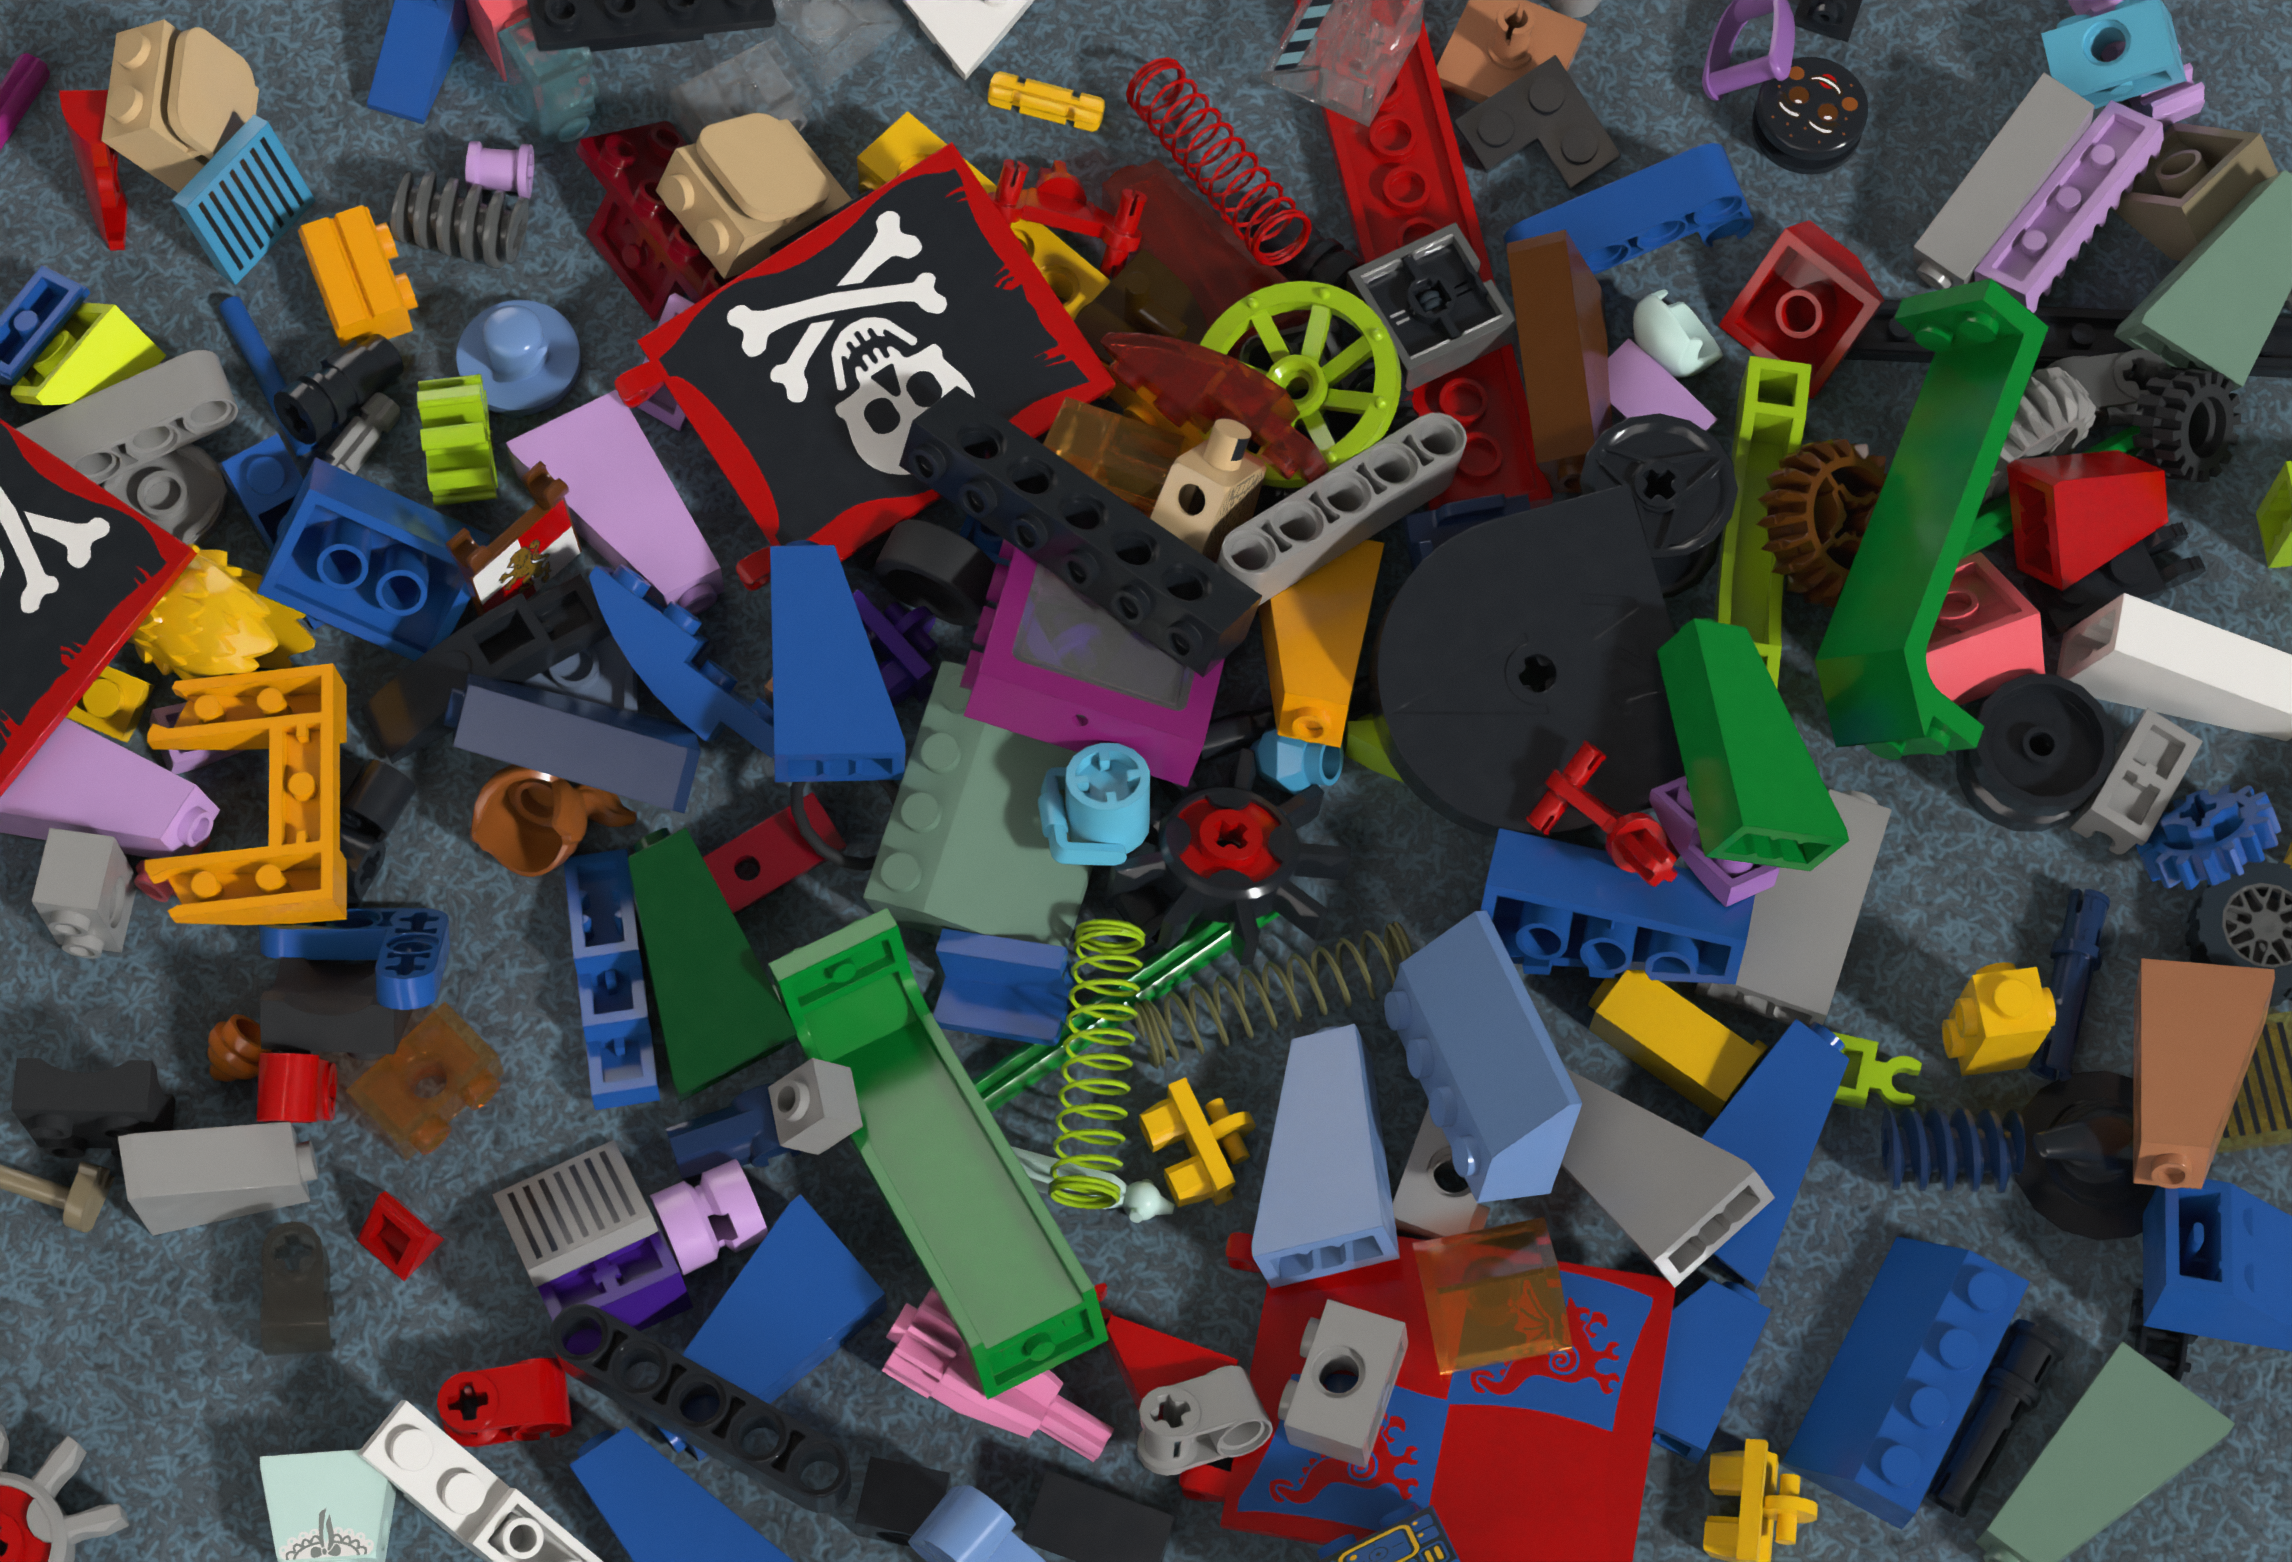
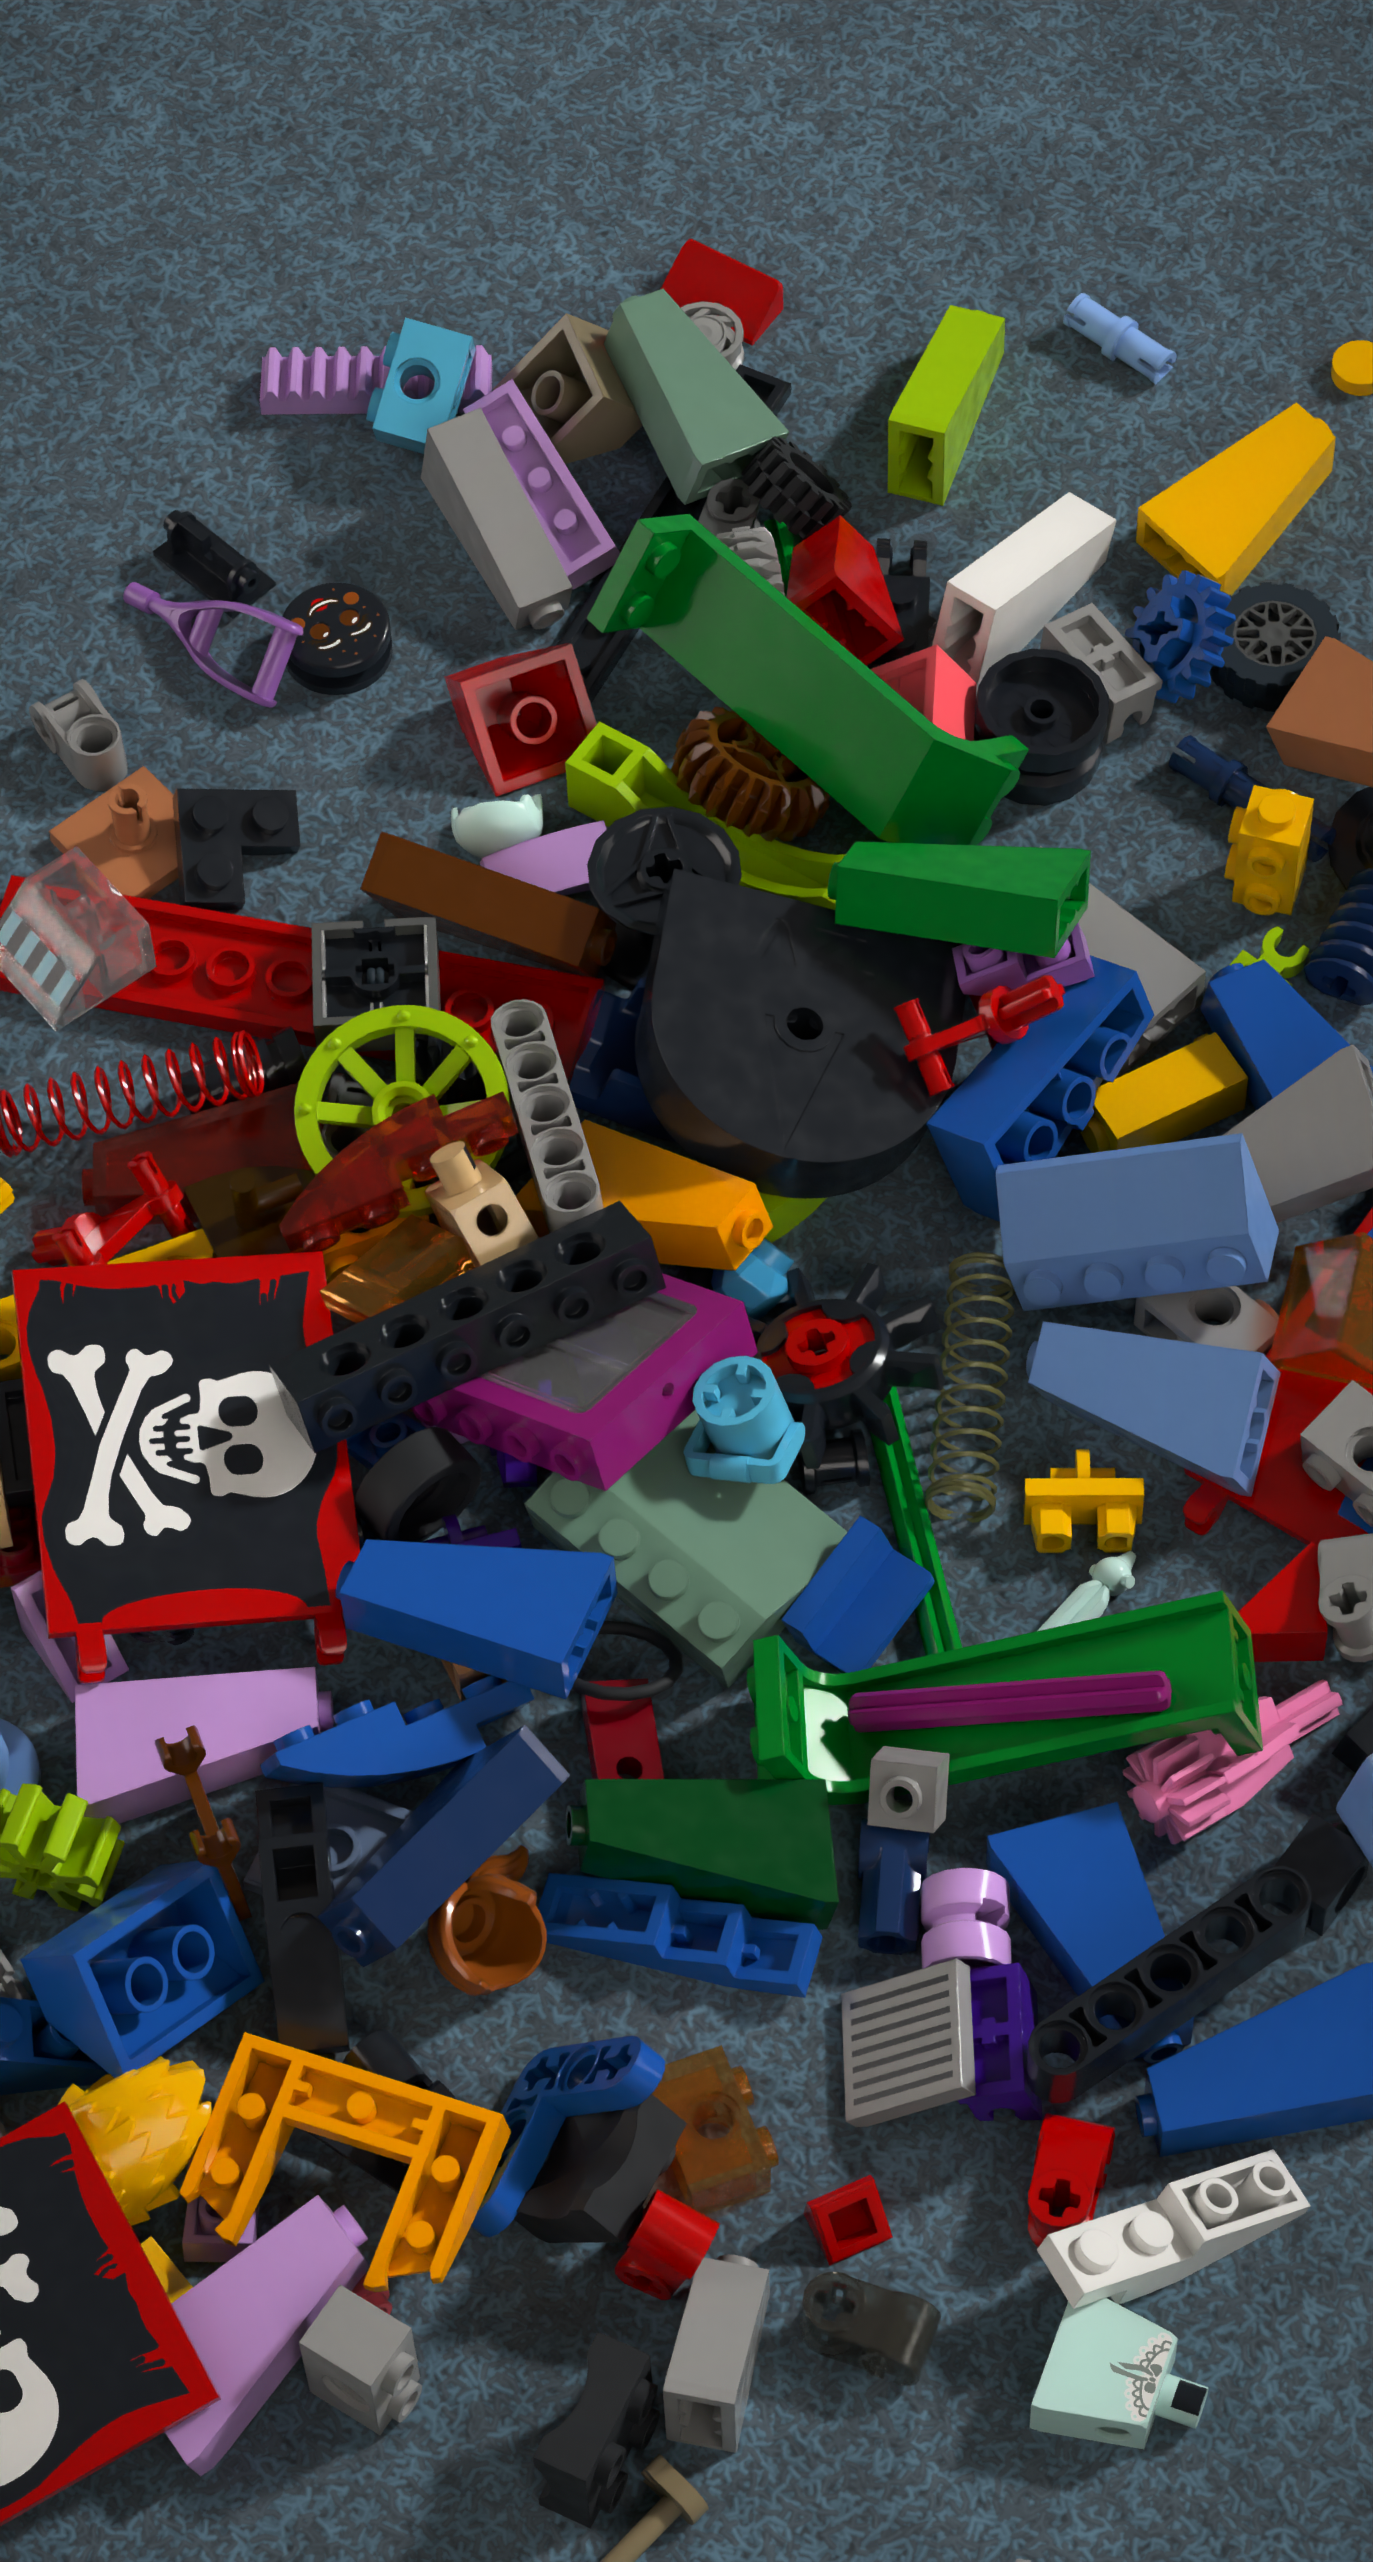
camera: 60 degrees left, 10 degrees down
orange plate [207,1014,272,1082] -> none
lime piece [1048,919,1145,1209] -> none
blue beam [1503,143,1754,275] -> none
none -> magenta axle [848,1670,1172,1733]

